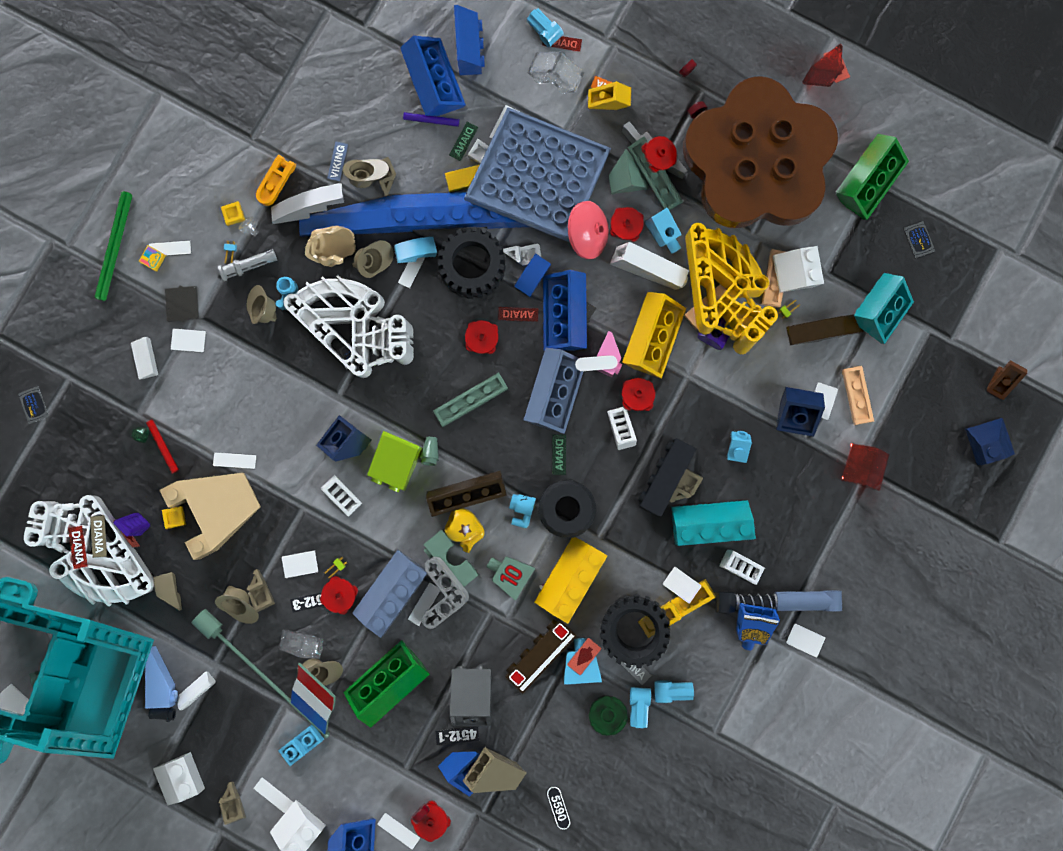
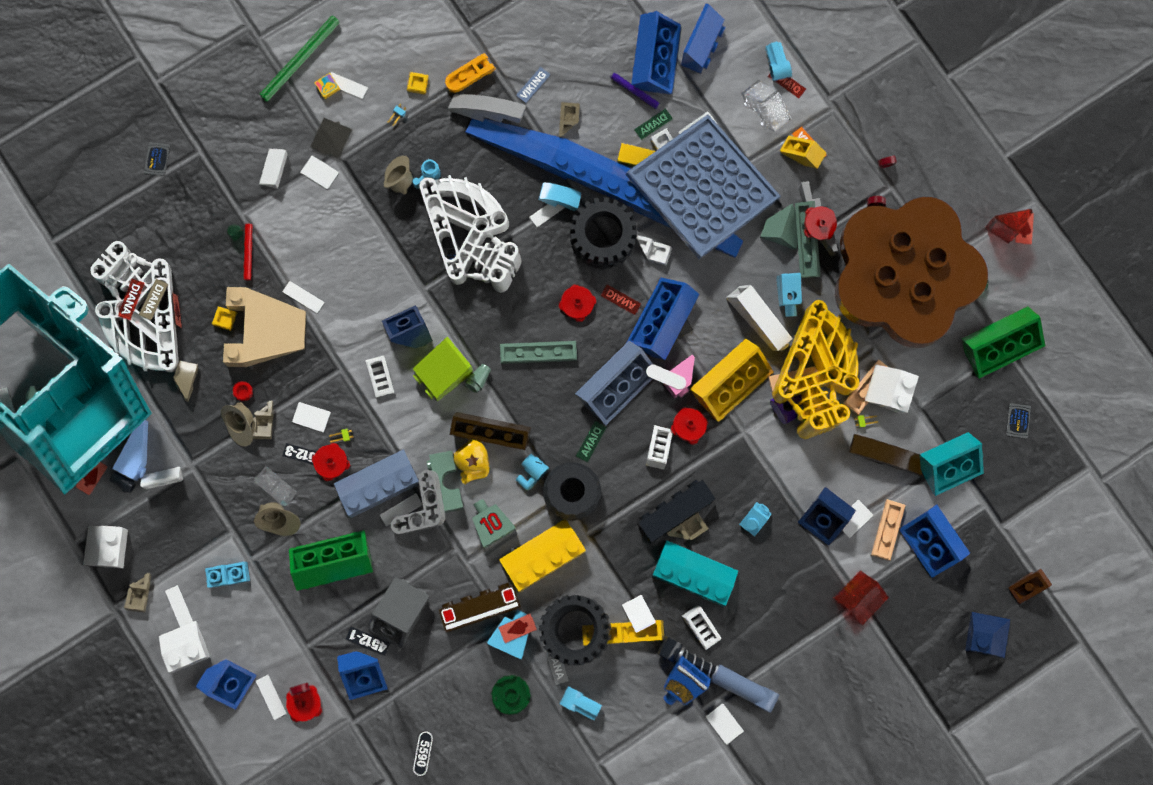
camera: 25 degrees right, 5 degrees down
dark purple slope [113,513,150,536] -> none
flag [191,609,336,738] -> none
light grey pin [218,249,277,282] -> none
clear tile [239,216,259,236] -> none
tan hair [305,226,356,267] -> none
dark tan piece [343,159,389,188] -> none
dark tan piece [352,240,394,278] -> none
dark tan slope [463,747,526,793] -> none
blue slope [514,253,551,297] -> none
coral dish [568,201,609,259] -> none
red piece [610,207,644,242] -> none
medium azure piece [630,687,651,728] -> none
none -> clear red sticker [76,462,108,495]
none -> red tile [233,381,253,401]
none -> blue slope [899,505,970,578]

